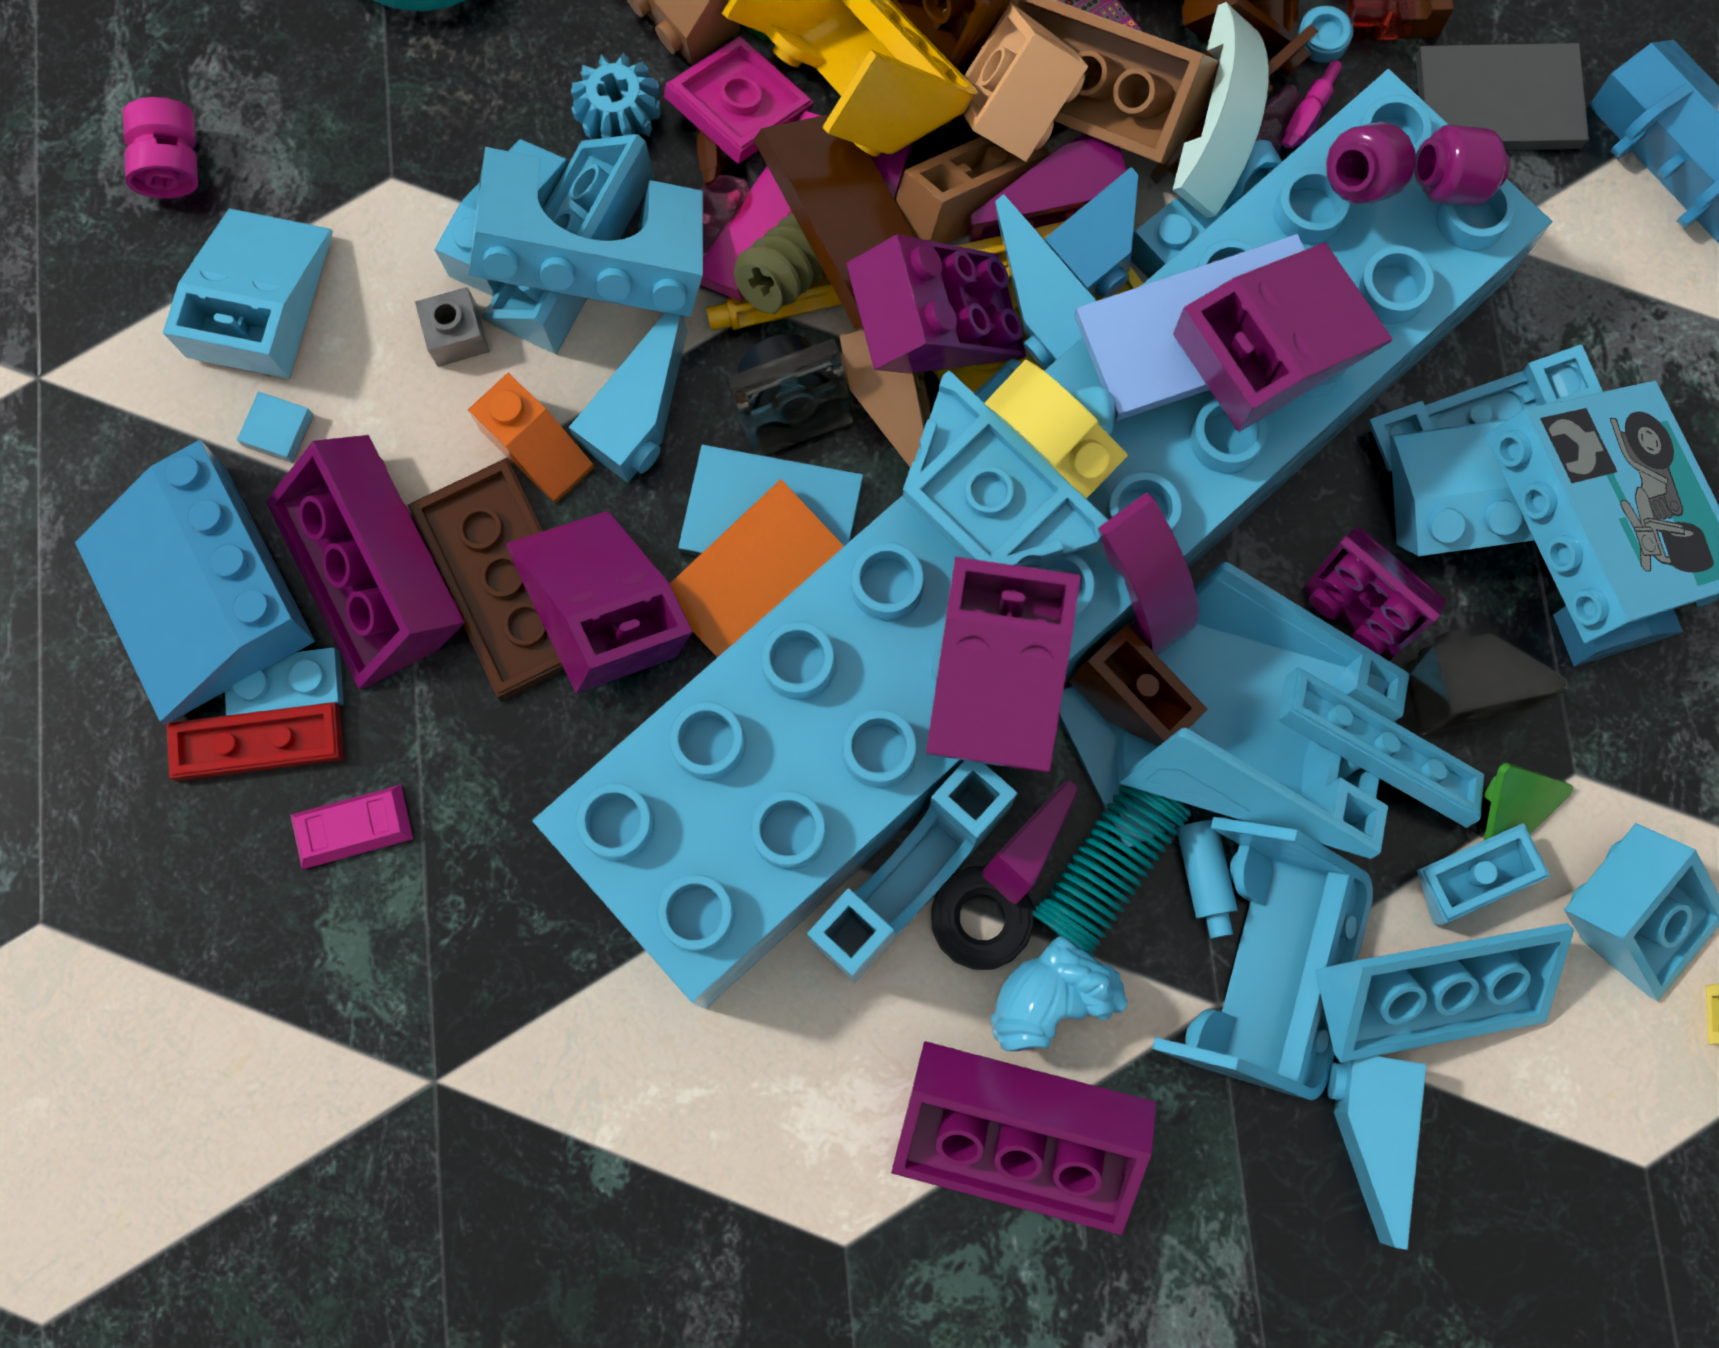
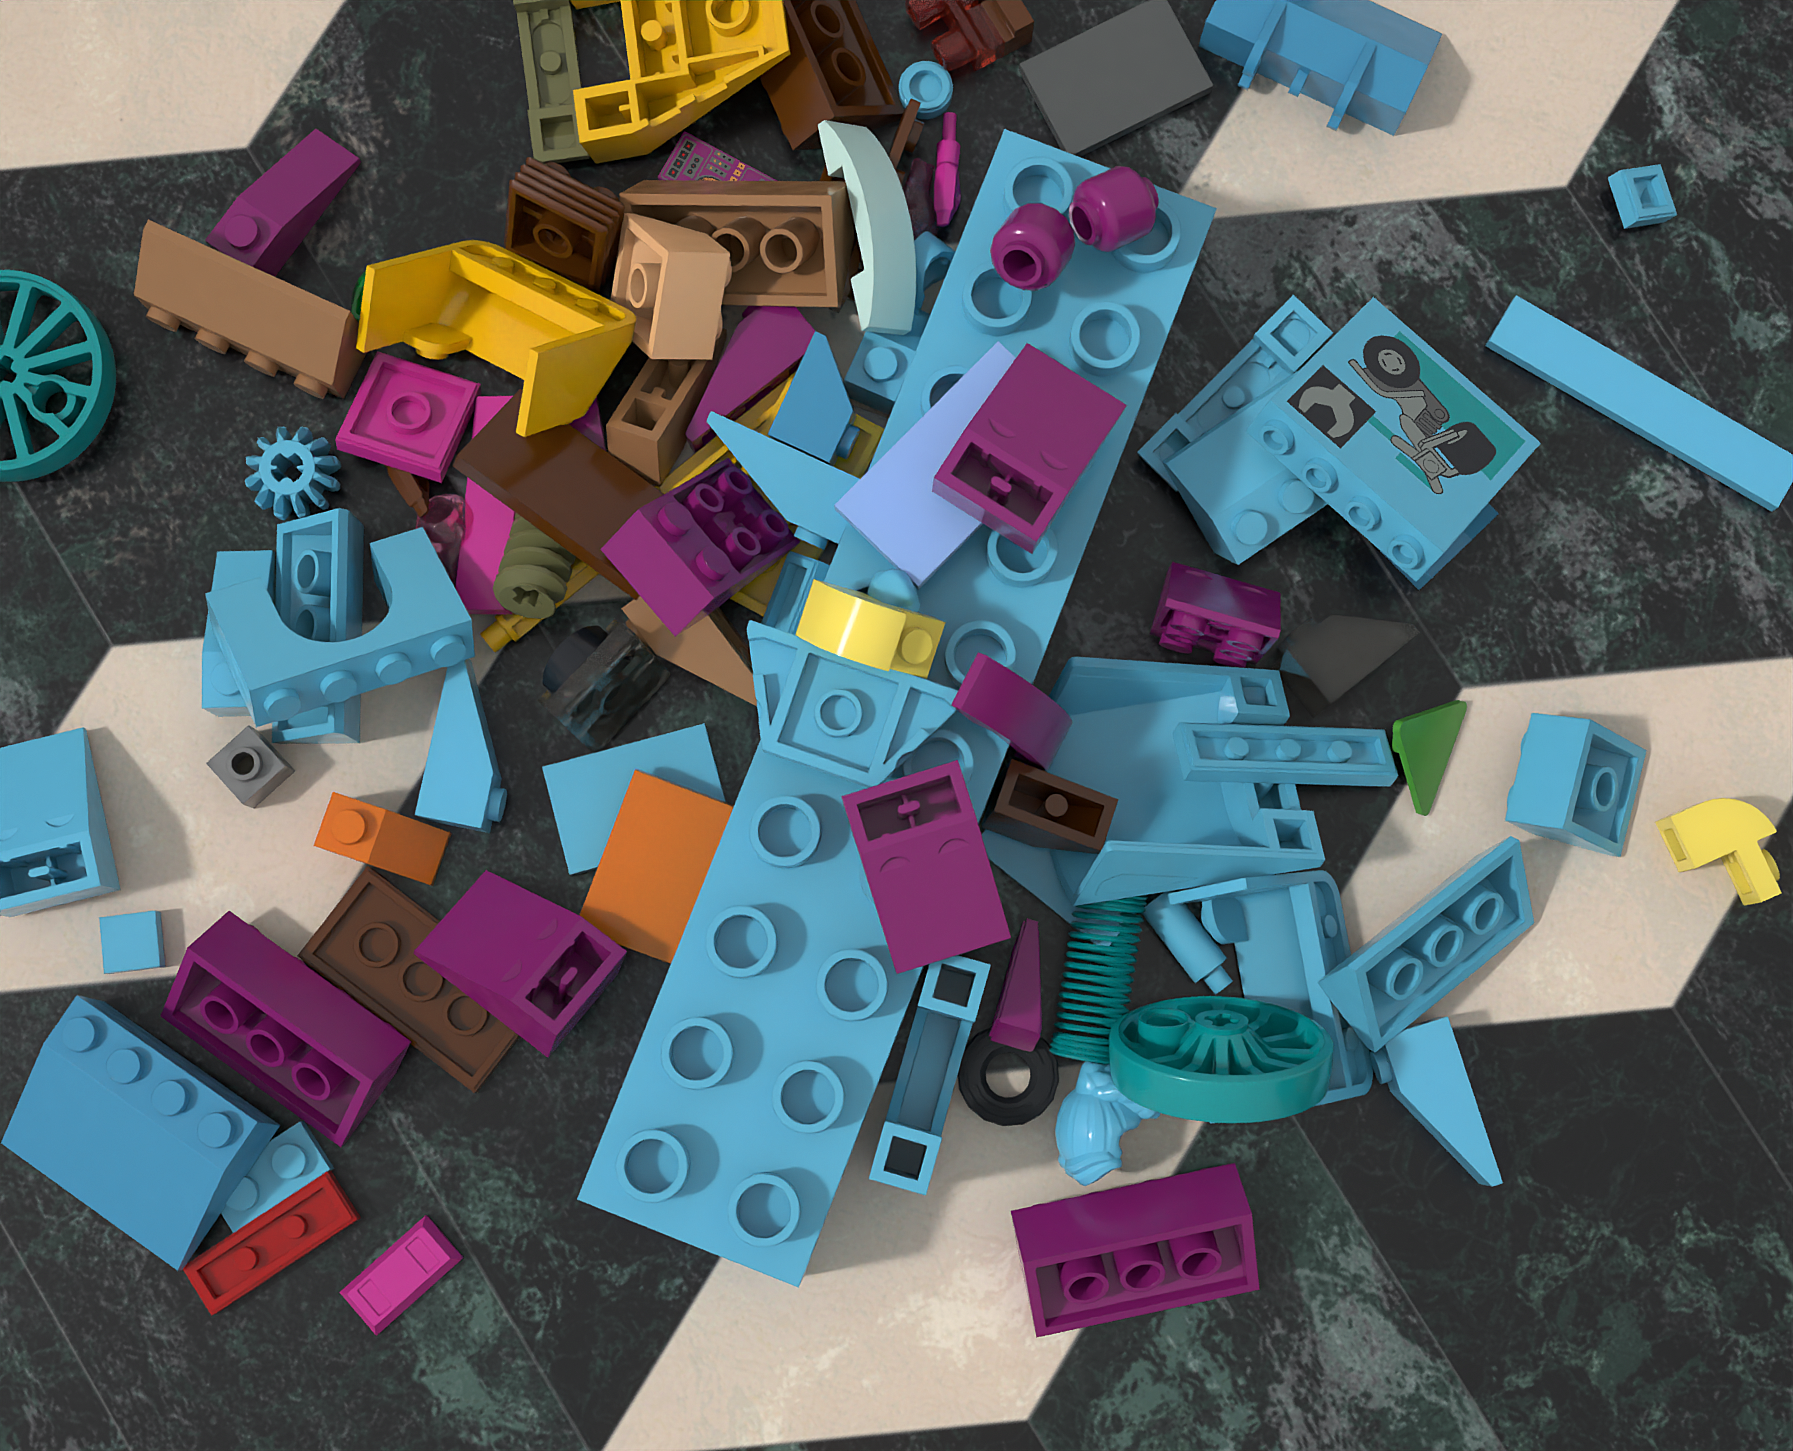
camera: 30 degrees left, 5 degrees up
medium azure slope [1417,823,1551,926] -> none
none -> teal piece [1109,996,1334,1123]

